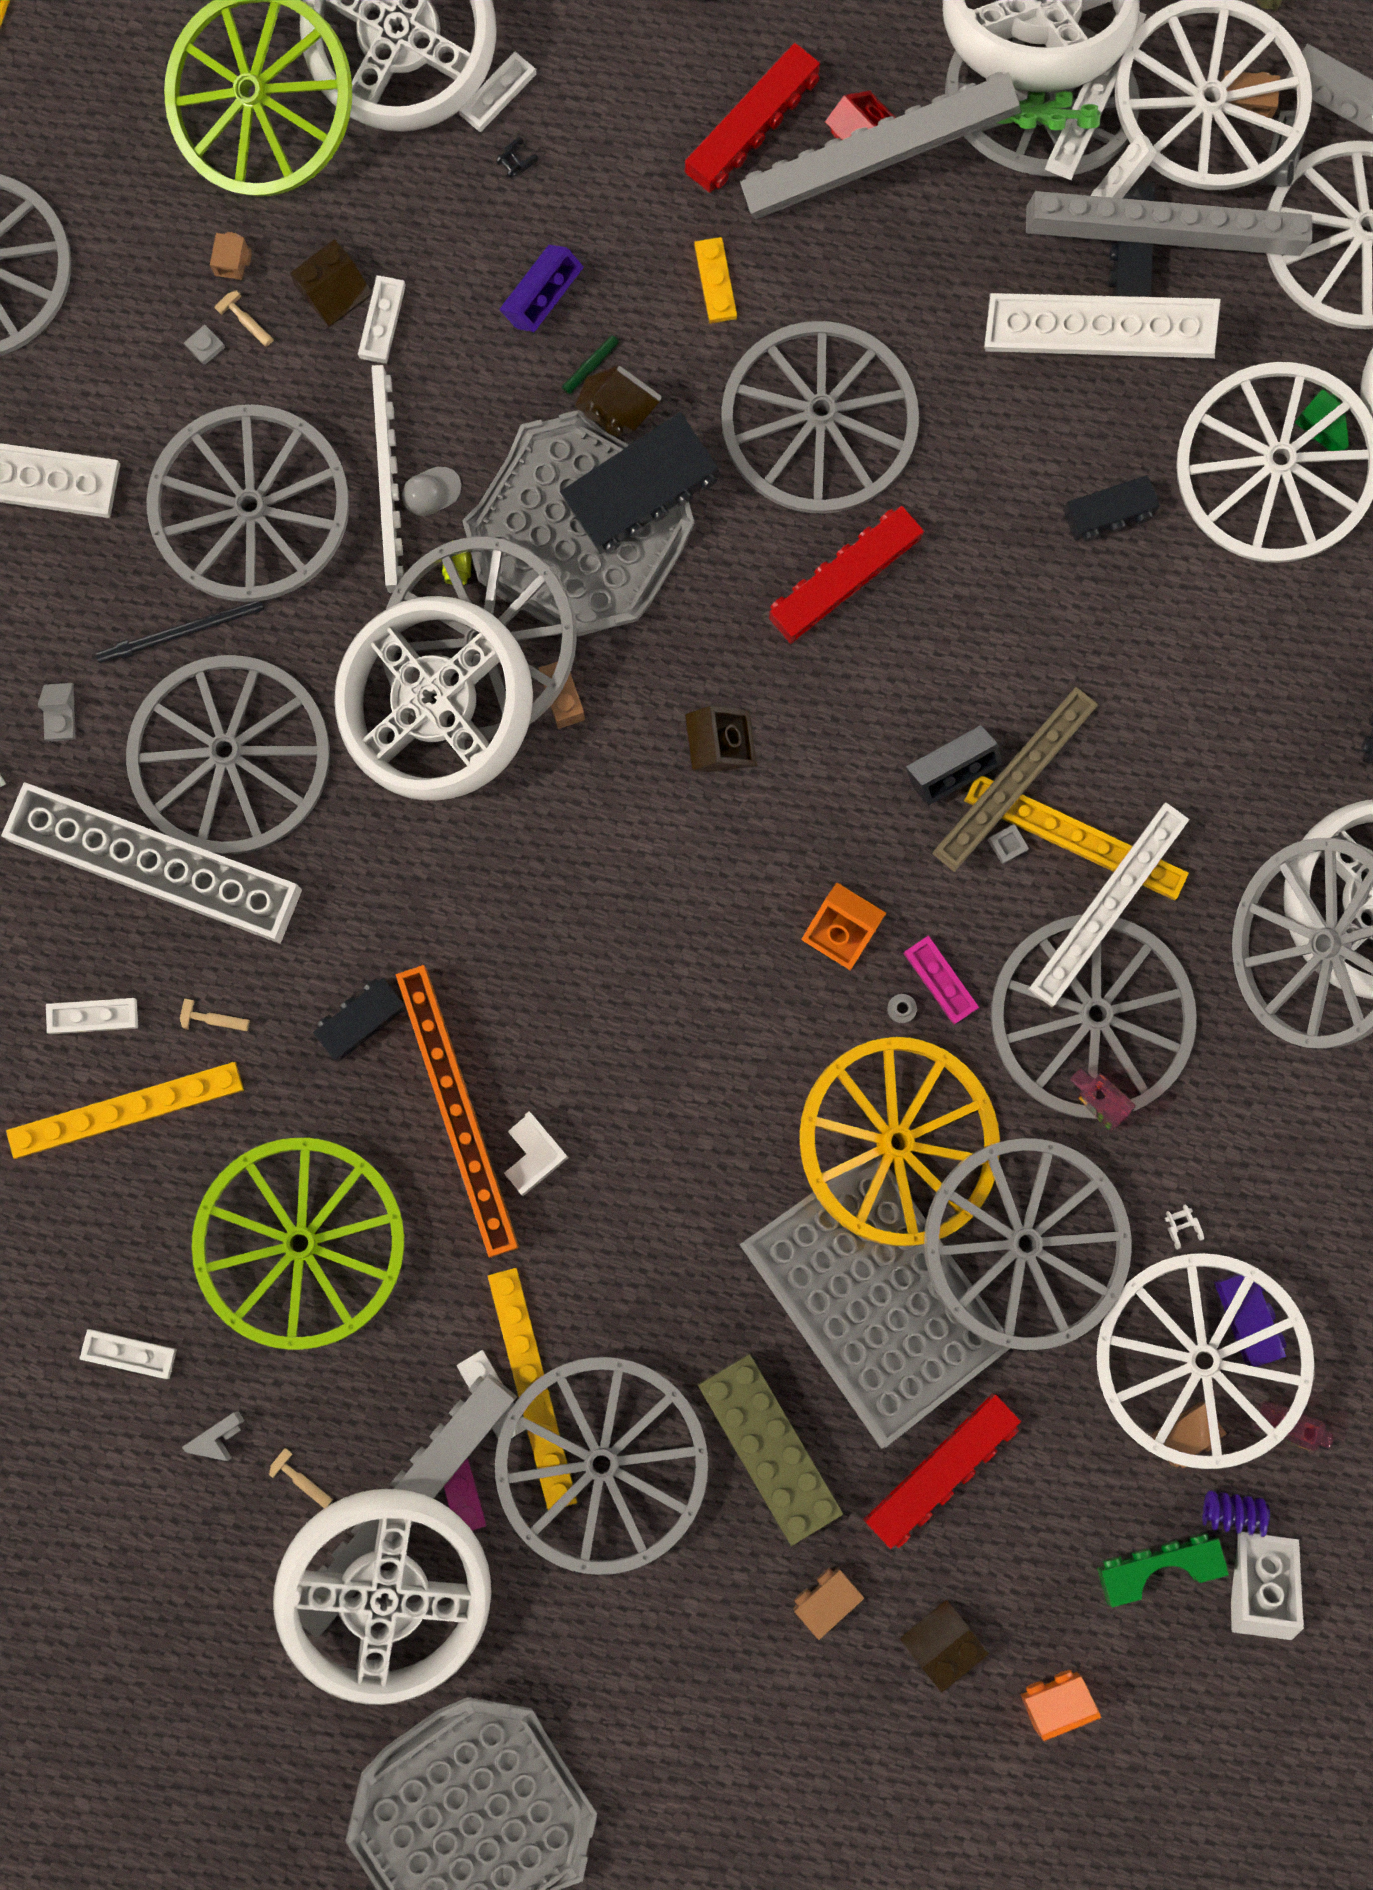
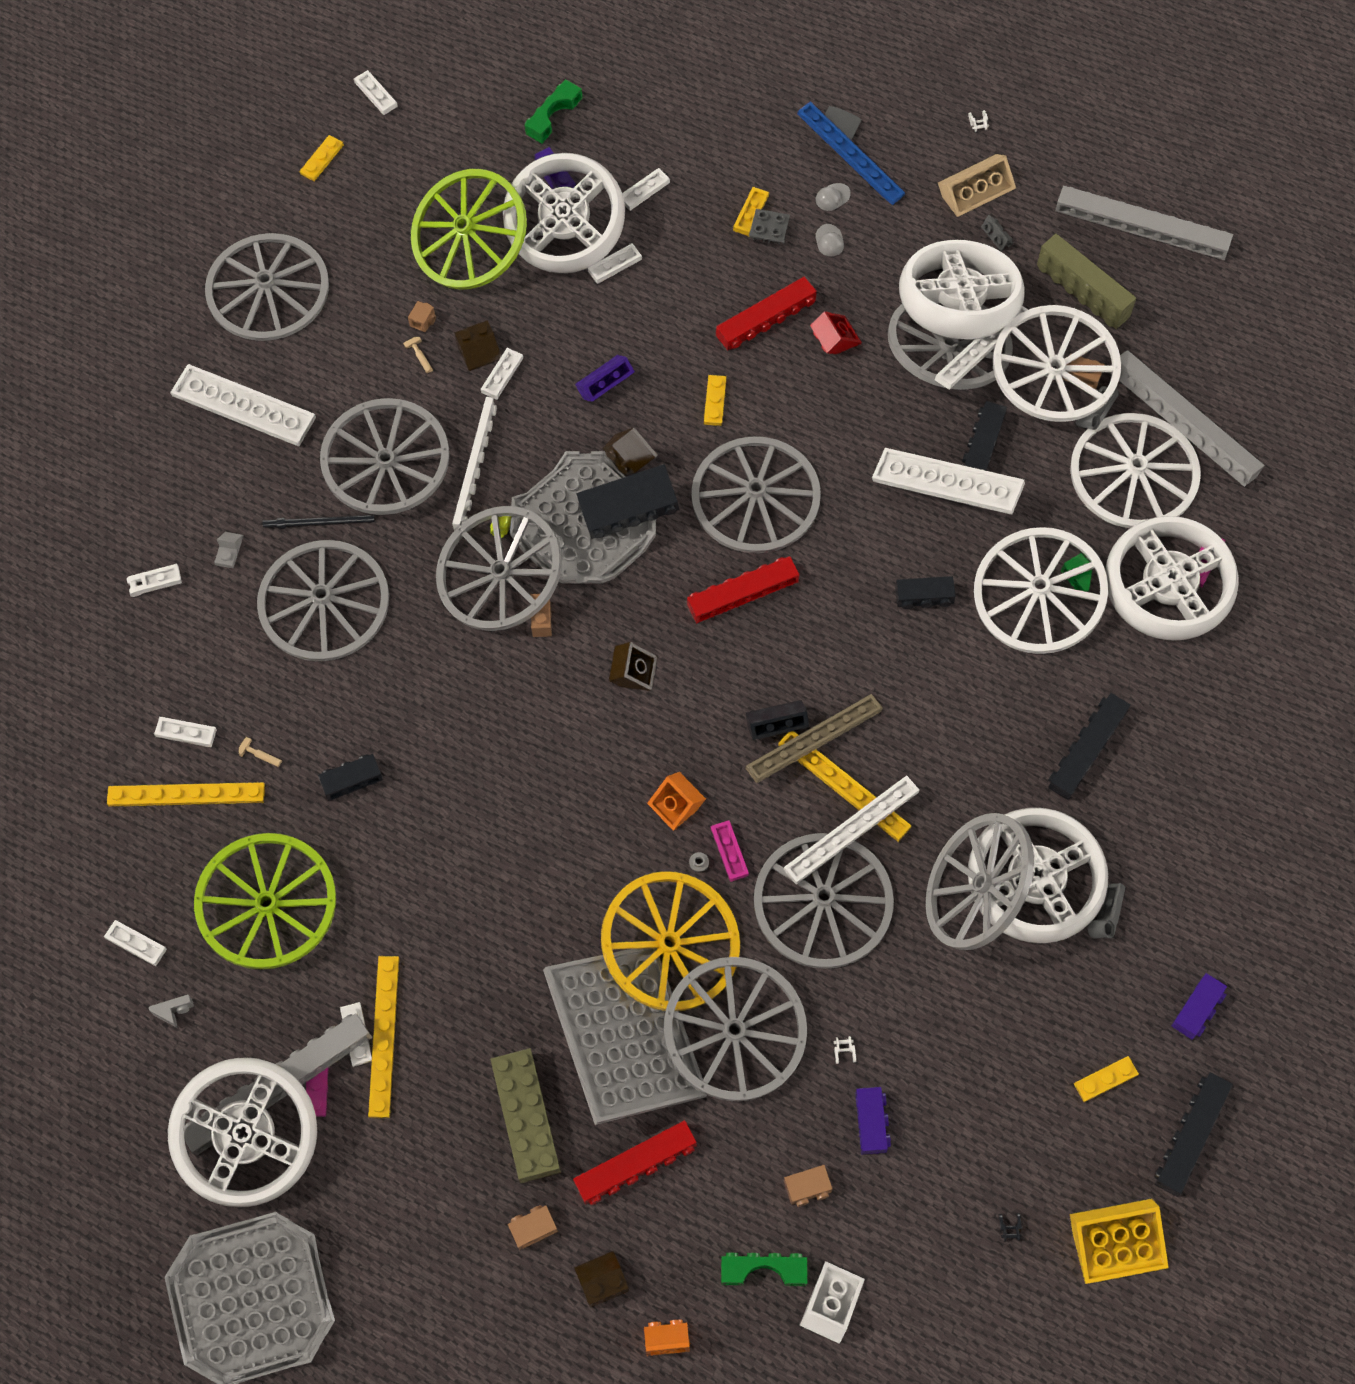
camera: 20 degrees right, 15 degrees down
white brick [1,782,302,944] -> none
light grey plate [184,325,225,365] -> none
tan piece [269,1448,333,1509] -> none
white wheel [334,596,533,801] -> none
orange brick [395,965,519,1258] -> none
light grey cap [402,467,461,516] -> none
light grey wheel [495,1357,708,1575] -> none
black piece [496,137,539,178] -> none
white panel [504,1111,568,1196] -> none
dark green piece [561,335,619,395] -> none
light grey brick [740,72,1022,219] -> none
light grey plate [988,824,1029,865] -> none
bright green plant [997,91,1101,130] -> none
light grey brick [1026,191,1312,256] -> none
clear pink torso [1070,1067,1136,1133] -> none
white plate [1091,133,1157,198] -> none
white wheel [1097,1253,1314,1469] -> none
dark purple piece [1202,1490,1270,1538] -> none
clear pink torso [1254,1401,1333,1452] -> none

